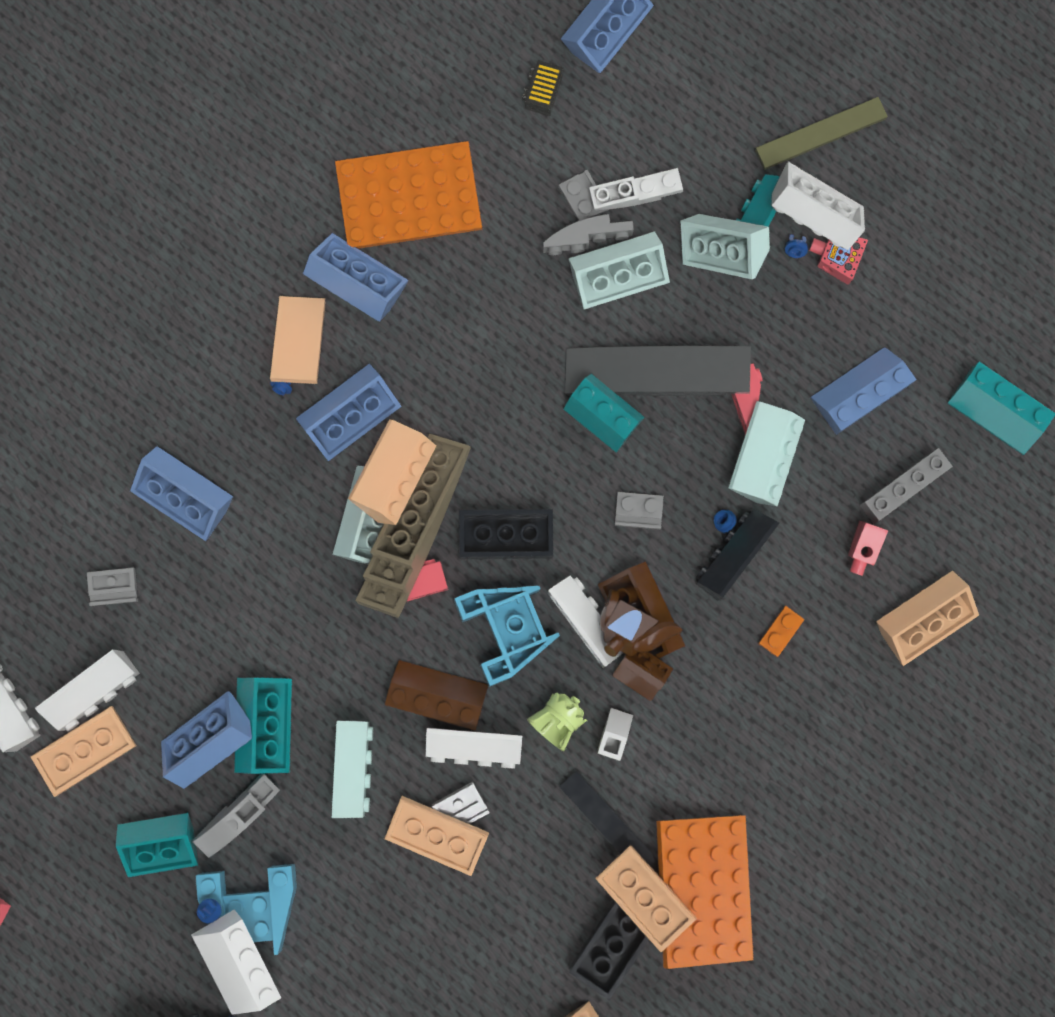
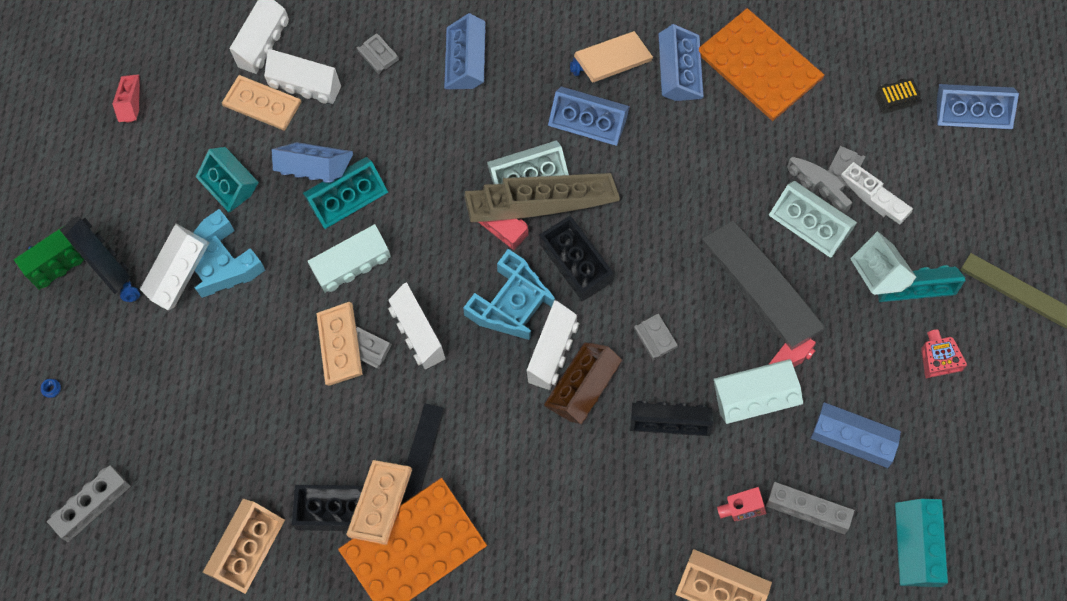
camera: 65 degrees right, 15 degrees down
light grey slope [192,773,280,858] -> none
blue plate [197,899,222,924] -> none
light nougat slope [348,420,436,525] -> none
reddish brown slope [385,660,488,730] -> none
yellowish green hat [527,693,587,752] -> none
teal slope [564,374,645,453] -> none
white slope [596,708,633,761] -> none
reddish brown torso [599,589,683,657] -> none
reddish brown bracket [613,652,673,701] -> none
blue plate [714,510,736,533] -> none
orange plate [758,606,805,657] -> none
white slope [772,162,865,250] -> none
blue plate [785,234,808,258] -> none

